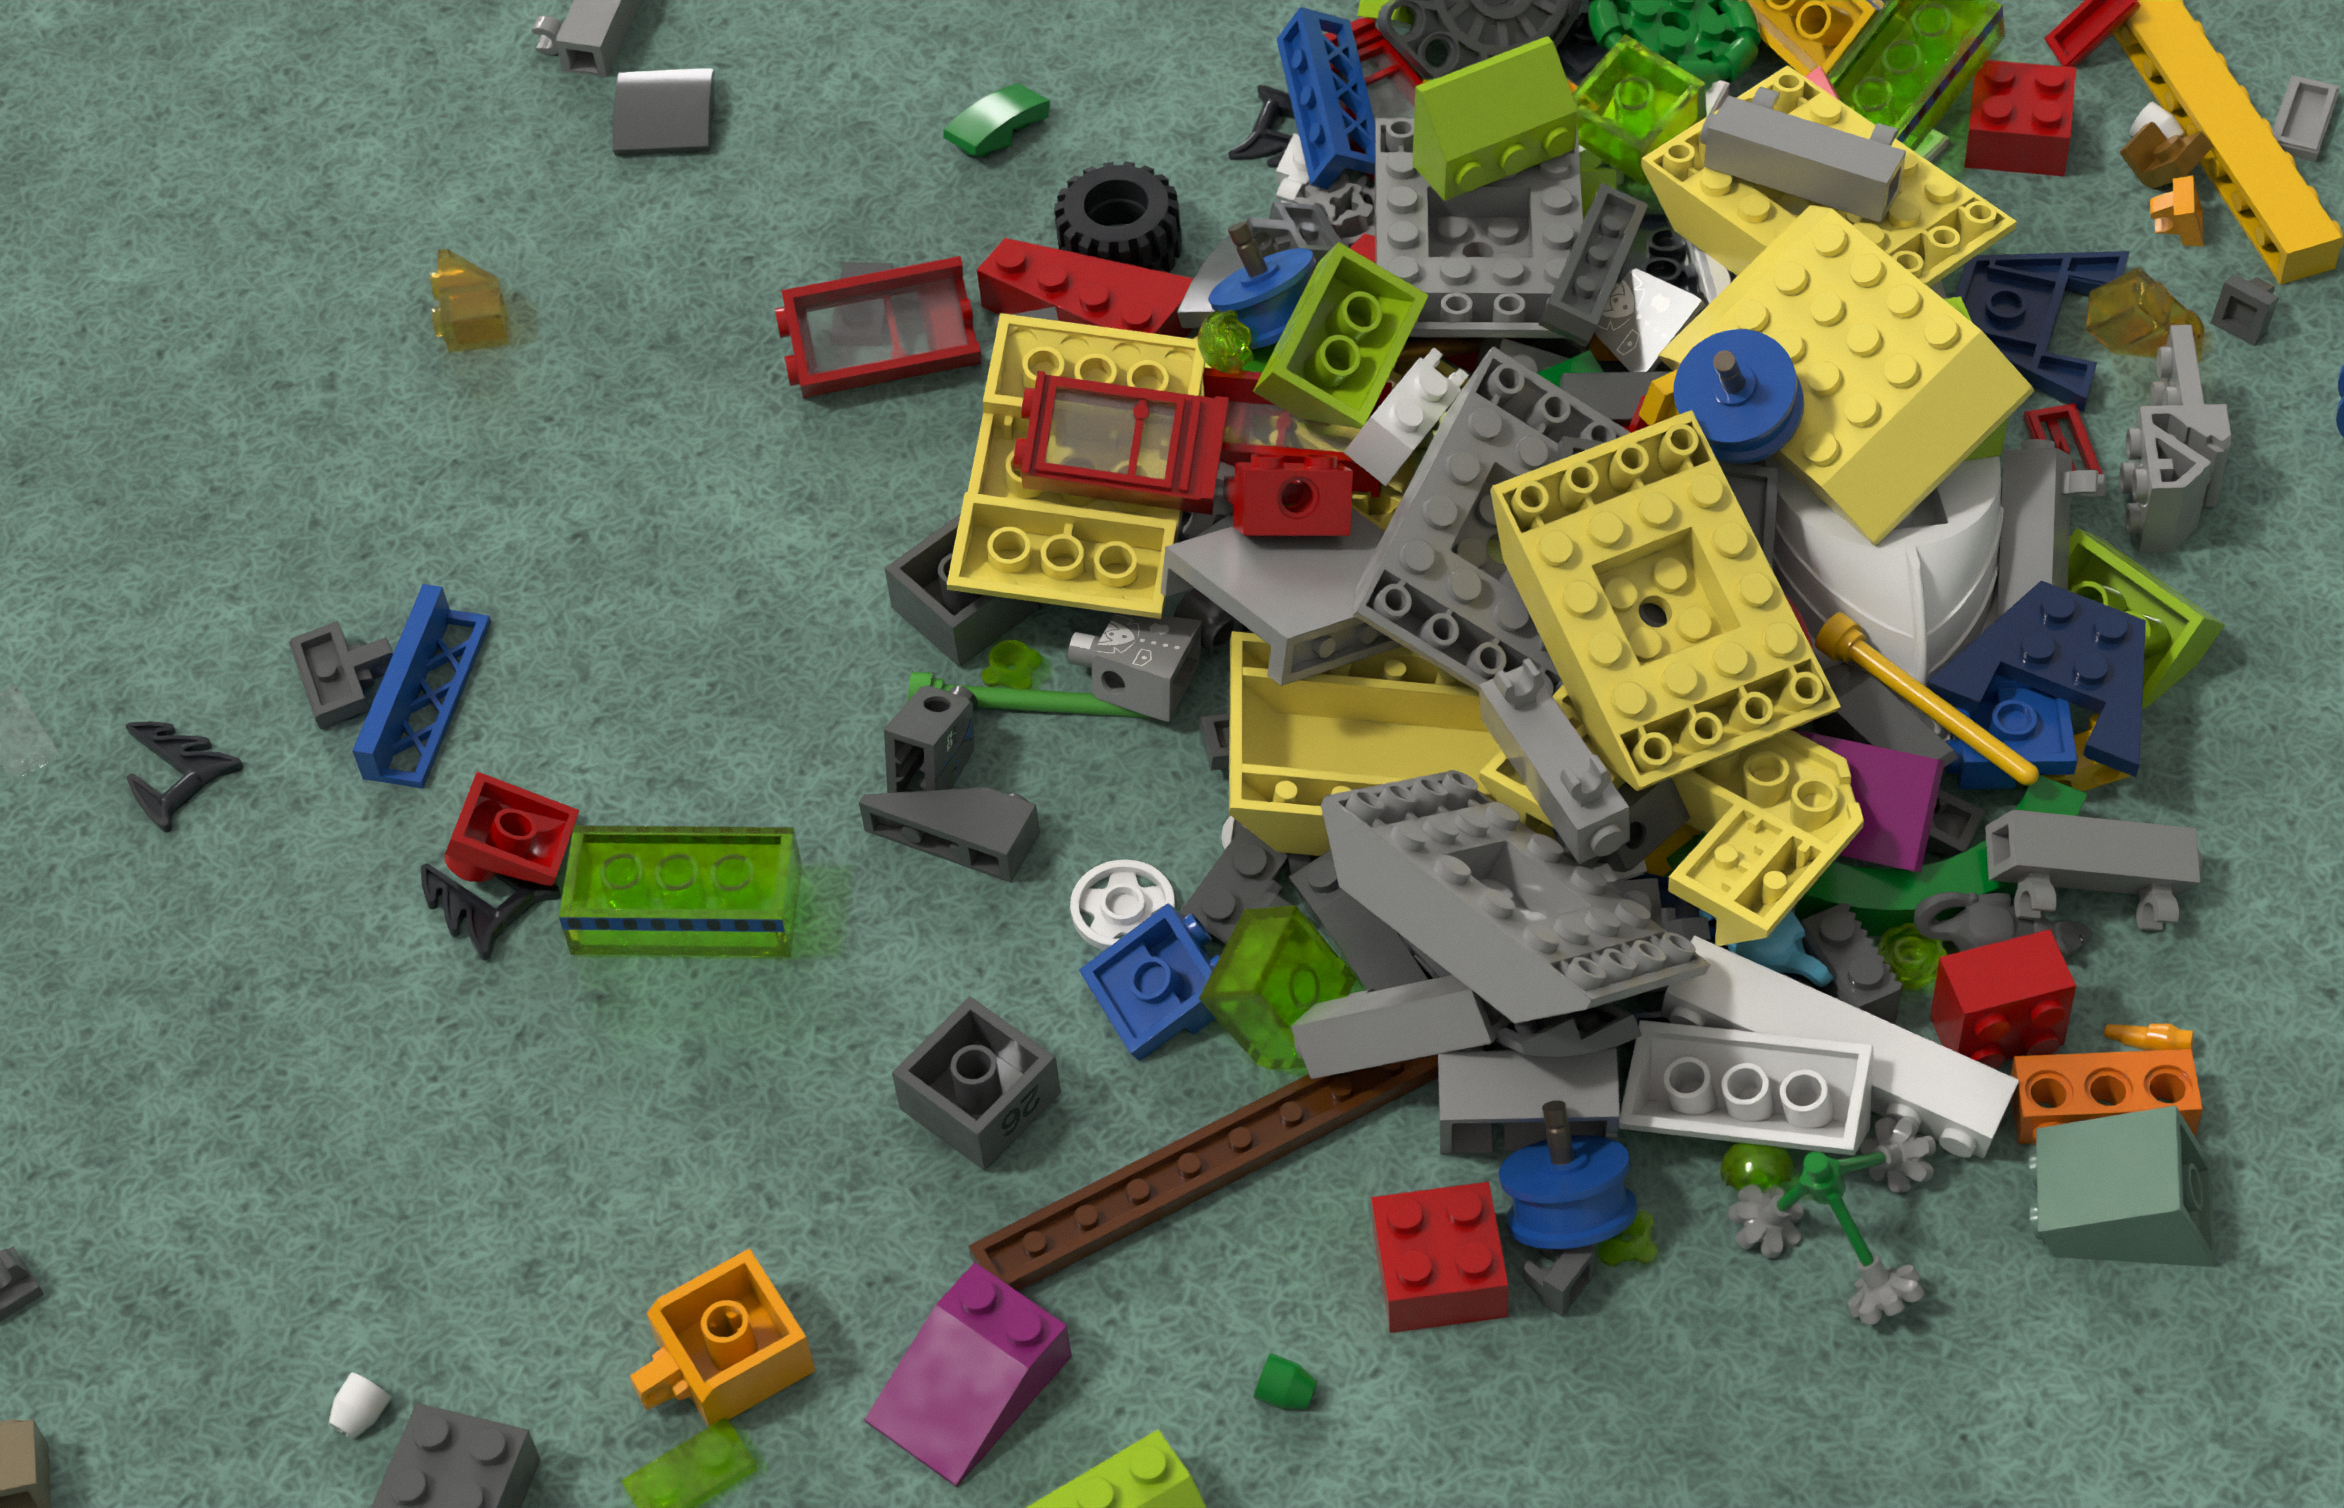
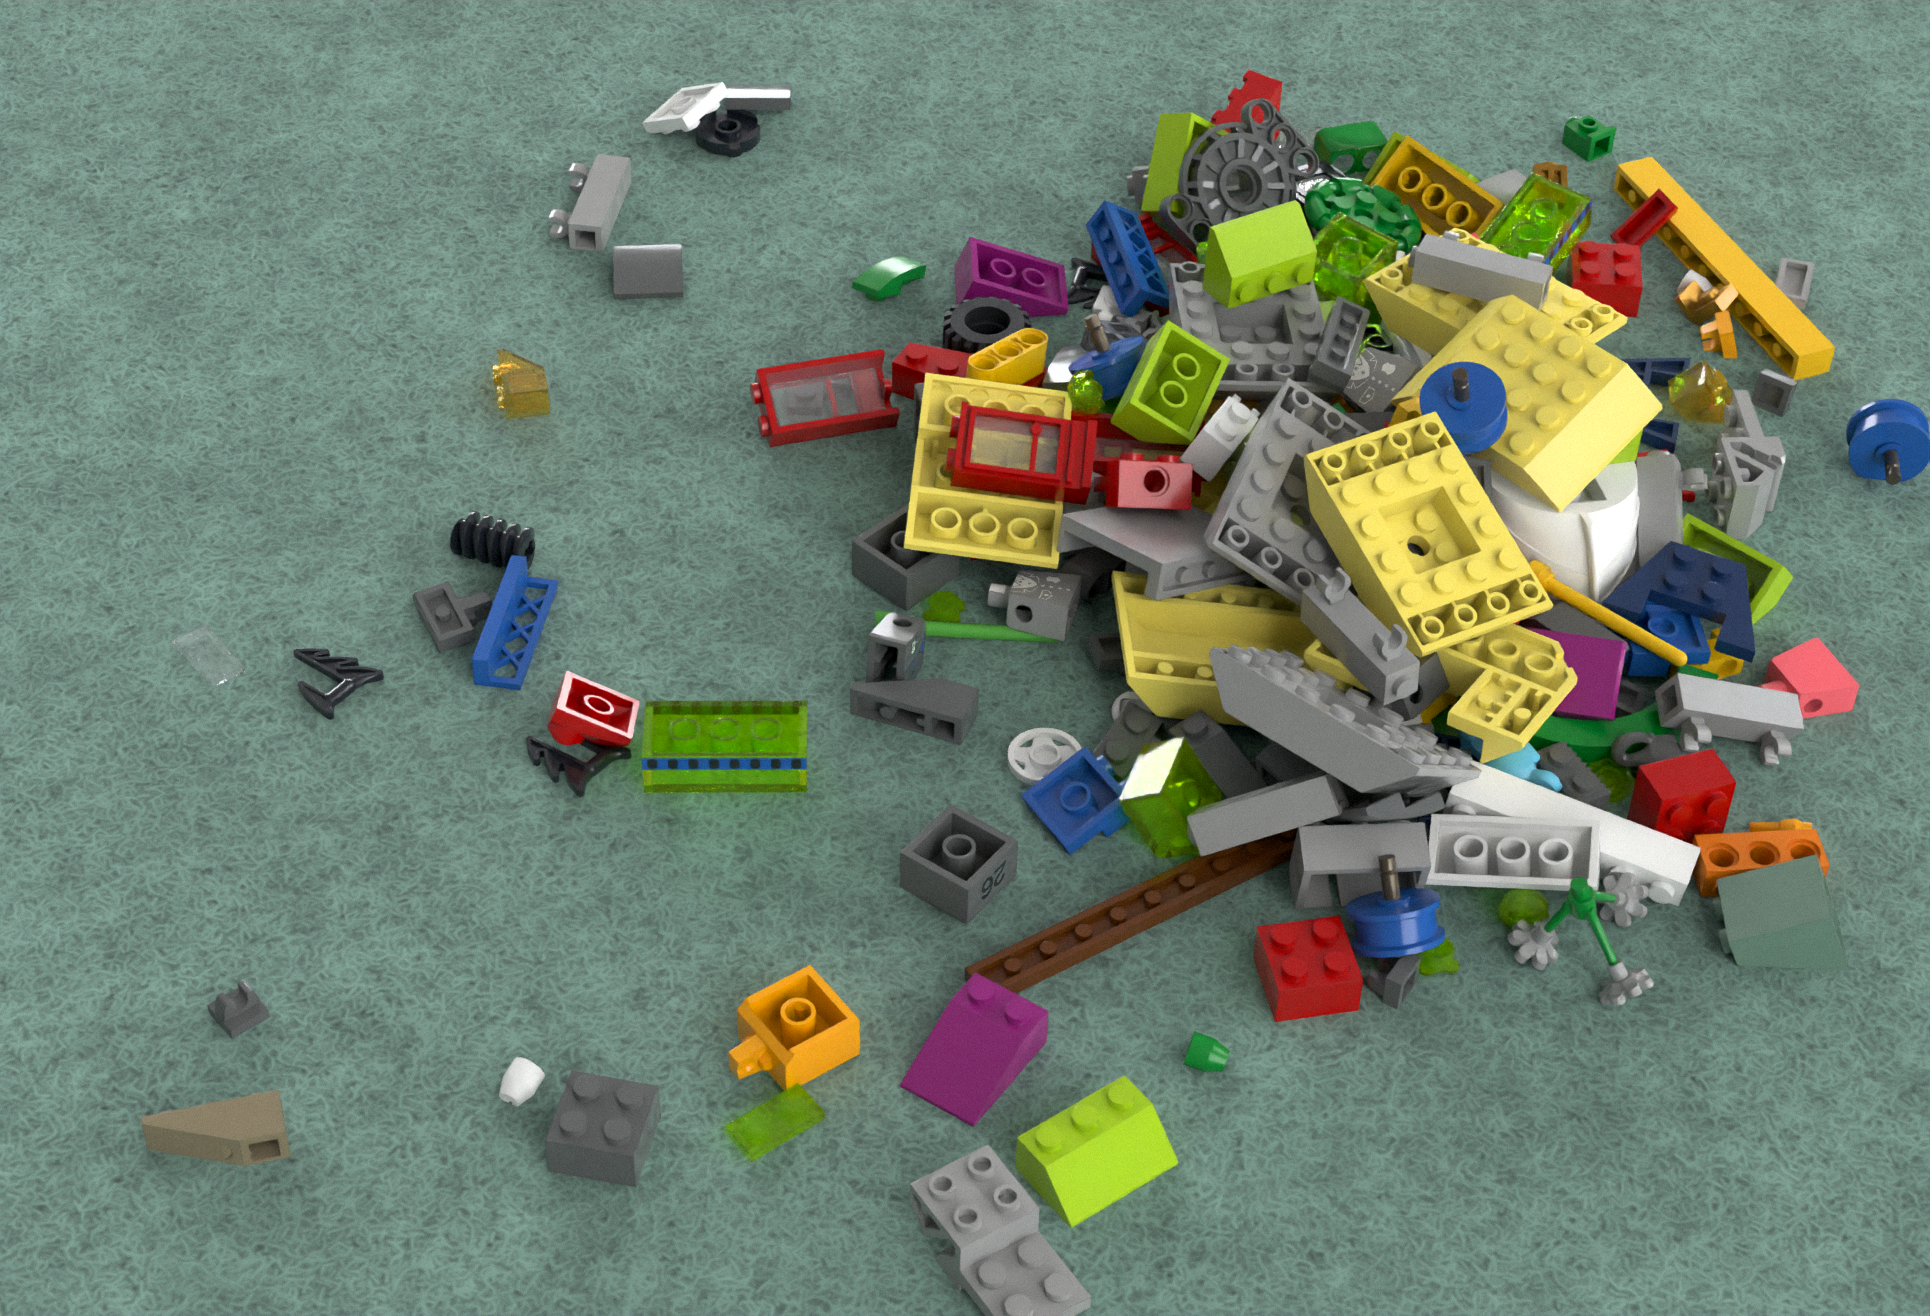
camera: 10 degrees left, 10 degrees down
none -> black piece [450,511,535,569]
none -> magenta slope [954,237,1069,317]
none -> yellow beam [966,328,1048,385]
none -> coral torso [1756,637,1860,718]

